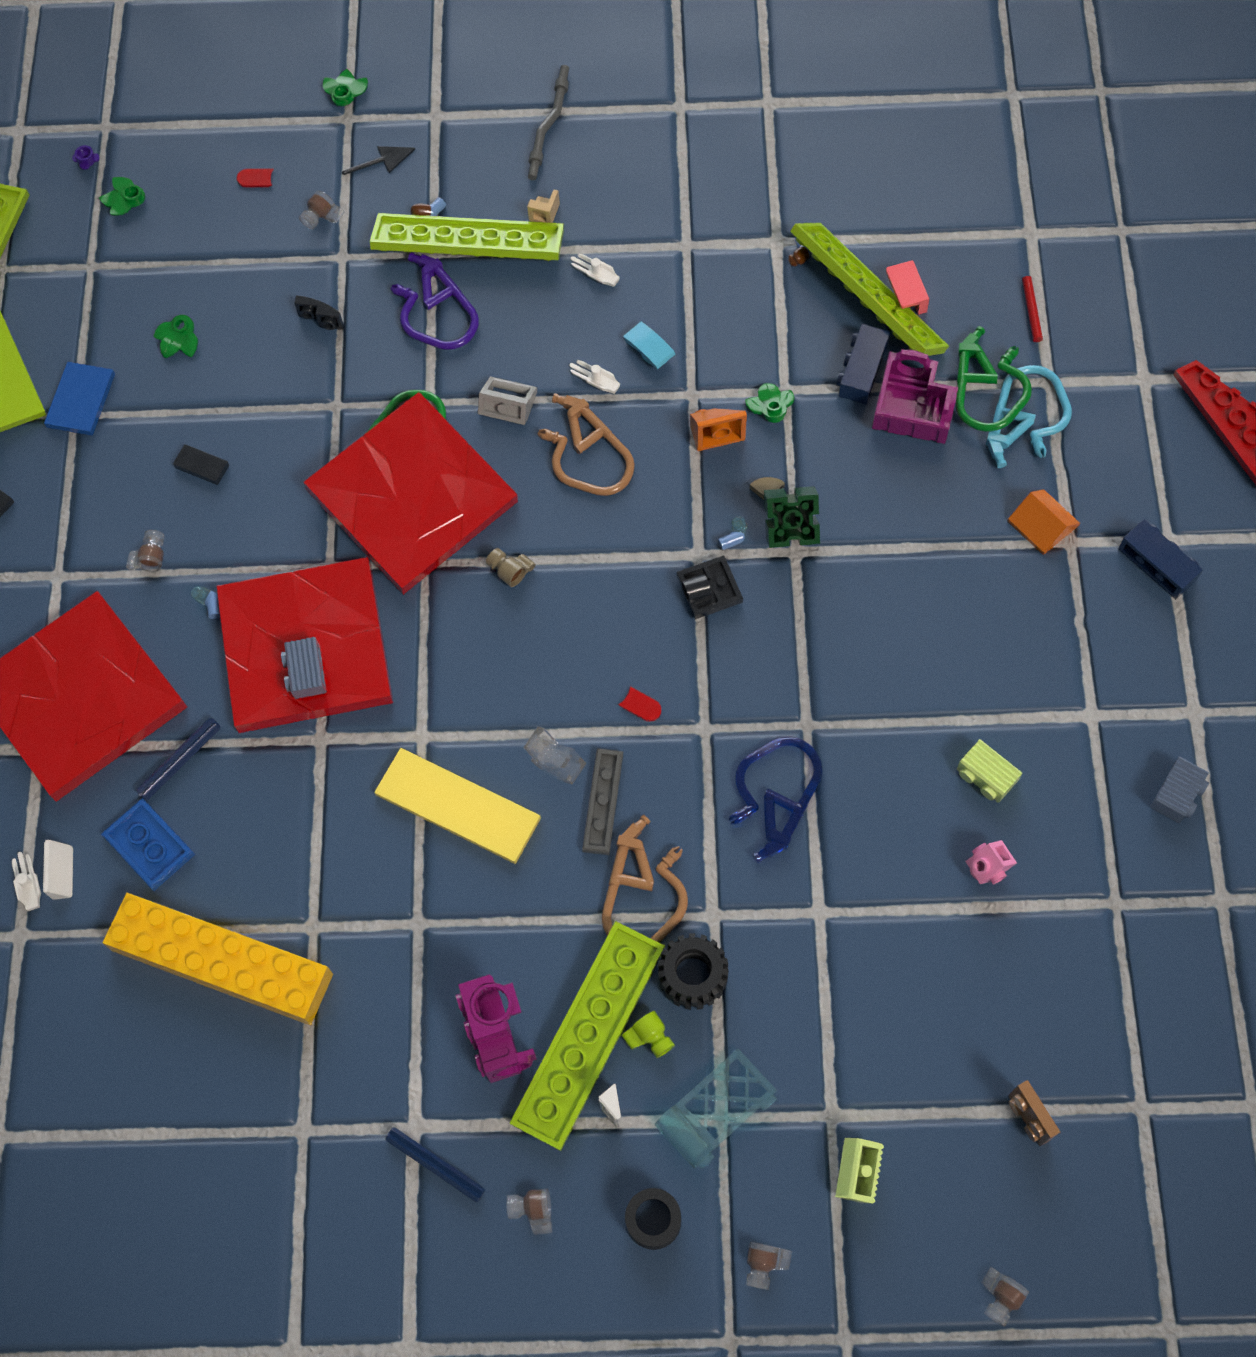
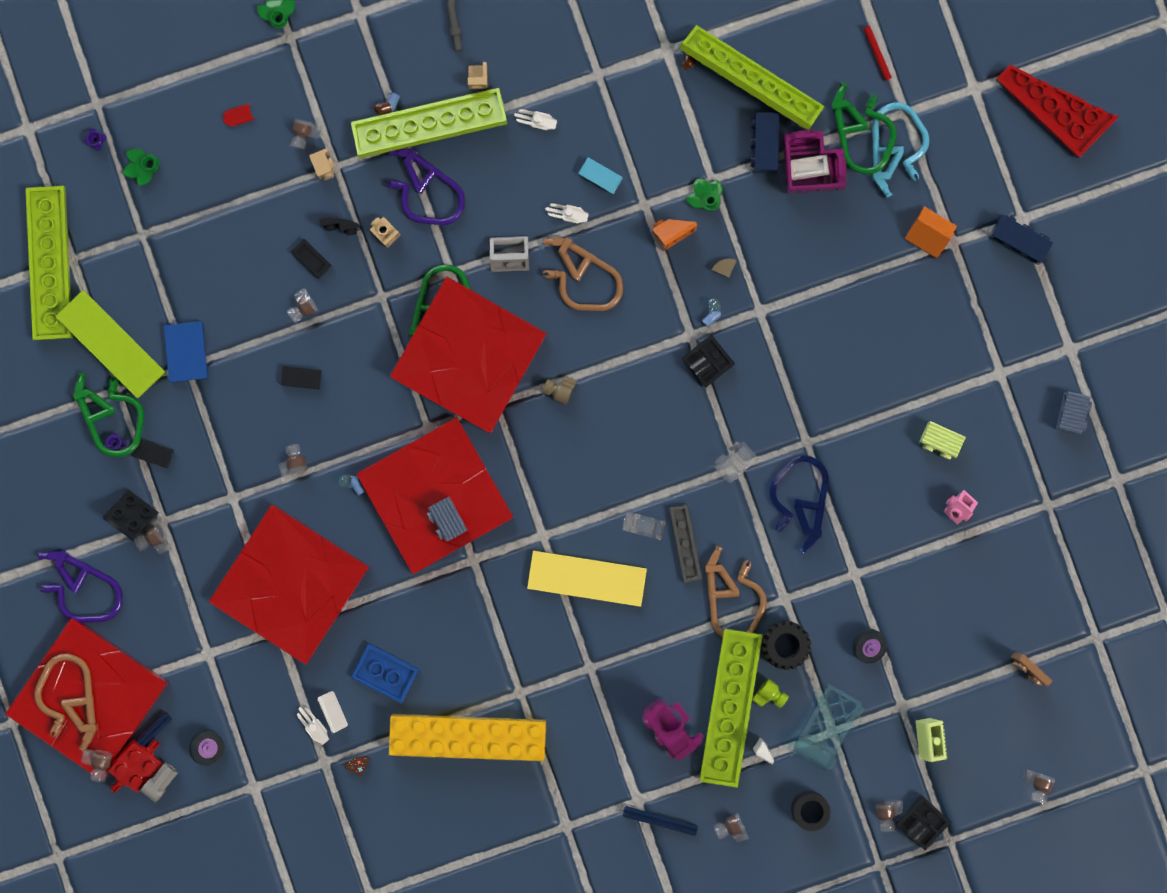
camera: 20 degrees left, 20 degrees up
dark blue axle [136,718,221,800] -> none
green plate [154,315,198,359] -> none
black piece [342,146,415,175] -> none
red piece [618,686,661,722] -> none
dark green brick [764,486,820,548] -> none
coral panel [886,260,929,315] -> none
none -> clear piece [287,288,319,323]
none -> black tile [291,239,332,279]
none -> tan brick [309,148,335,180]
none -> reddish brown tile [344,756,370,776]
none -> tan brick [370,216,401,248]
none -> clear brick [714,441,759,484]
none -> white tile [791,154,830,180]
none -> black wheel [852,629,887,664]
none -> black plate [896,795,951,851]

